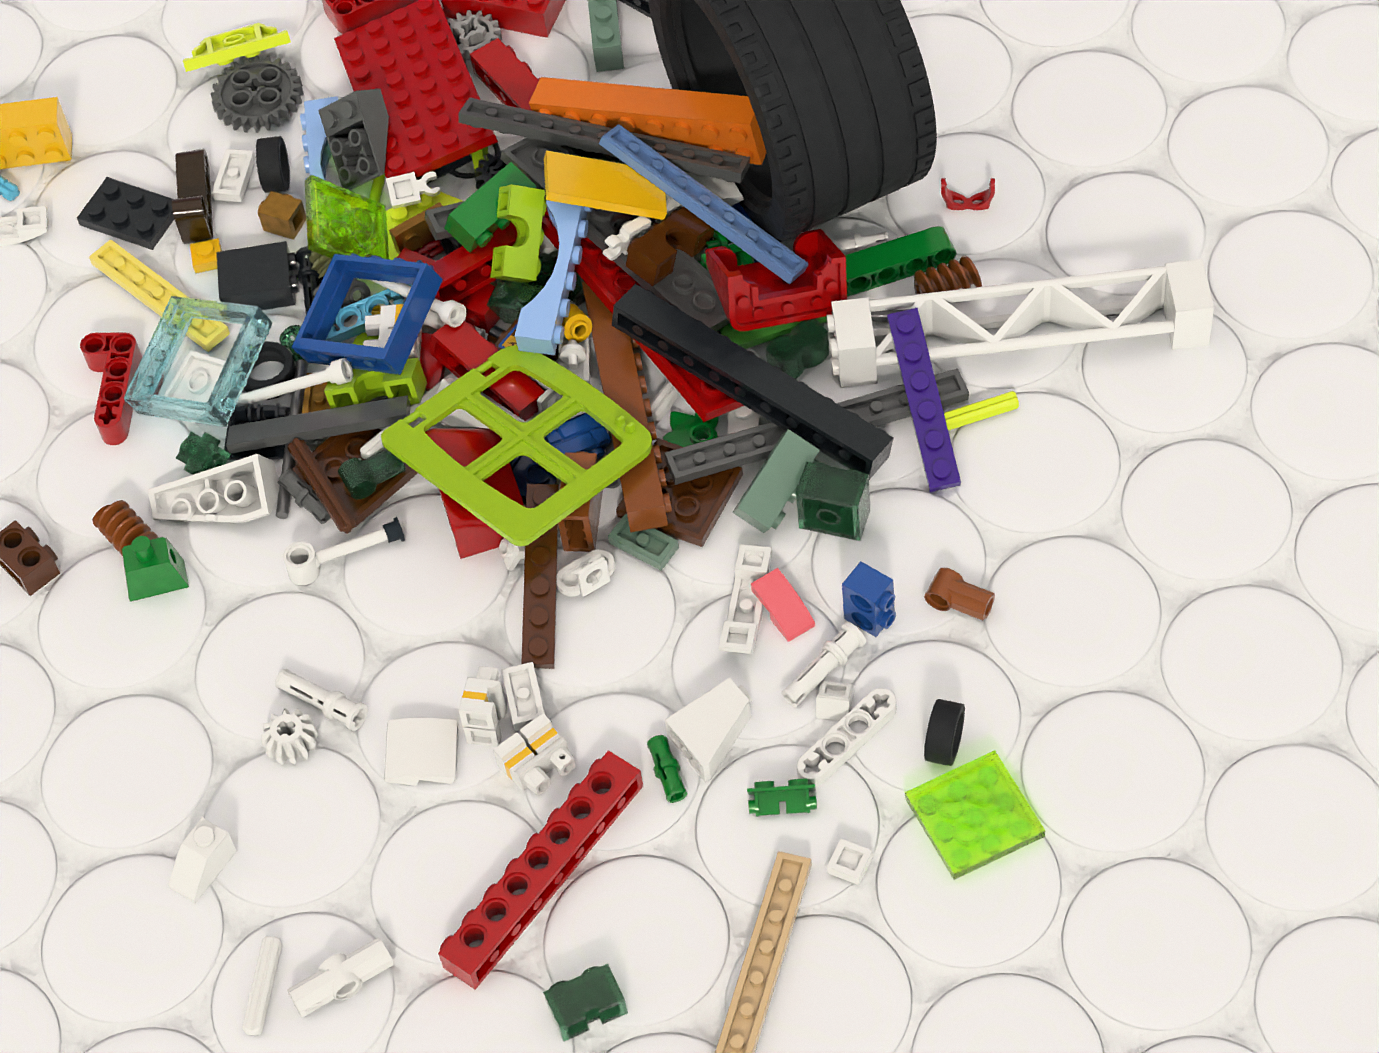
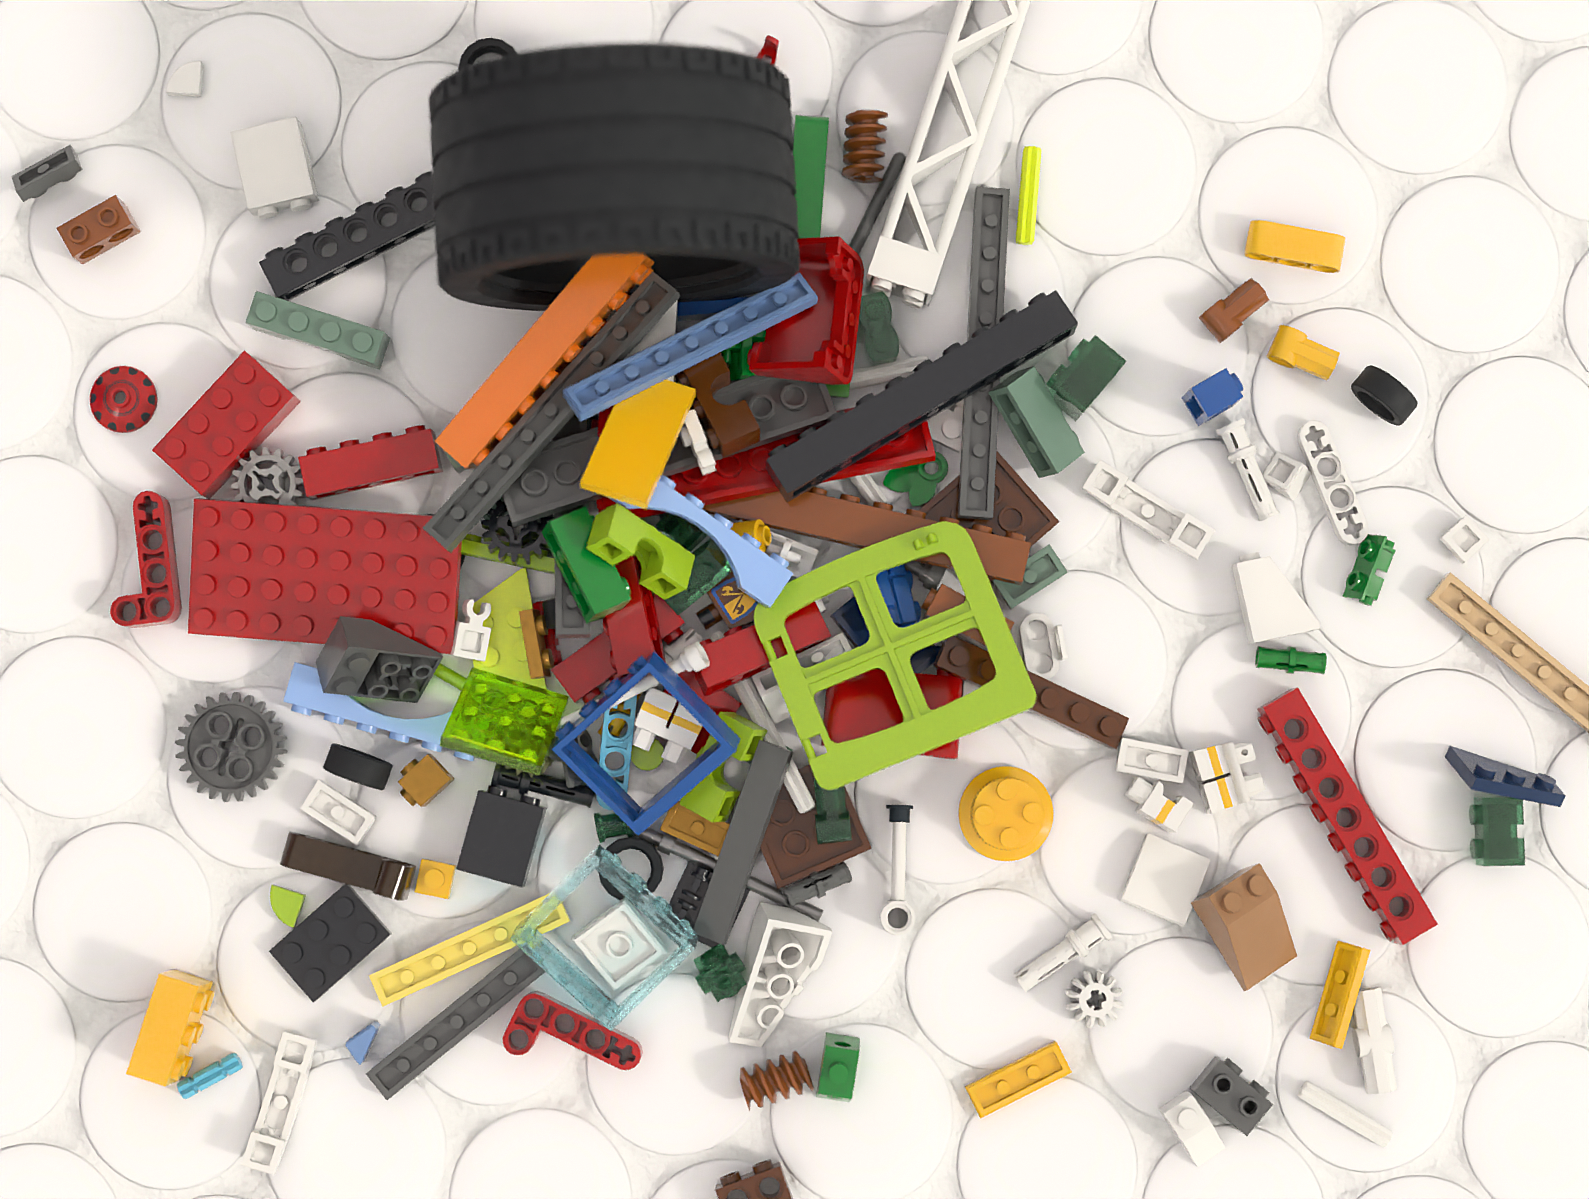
camera: 75 degrees left, 30 degrees up
neon yellow wing [183,23,291,72] -> none
white piece [219,358,353,411] -> none
reddish brown axle [288,438,356,534] -> none
coral slope [751,568,815,642] -> none
dark purple plate [887,308,961,492] -> none
clear neon green plate [905,750,1045,880] -> none
none -> lime tile [270,885,306,928]
none -> medium blue slope [345,1021,380,1065]
none -> dark grey plate [366,943,548,1100]
none -> yellow piece [958,766,1053,861]
none -> yellow tile [965,1041,1072,1118]
none -> dark grey brick [1189,1057,1273,1136]
none -> medium nougat slope [1191,863,1297,991]
none -> yellow beam [1244,220,1345,273]
none -> yellow piece [1267,325,1340,380]
none -> yellow tile [1309,941,1370,1049]
none -> dark blue wing [1445,746,1566,807]

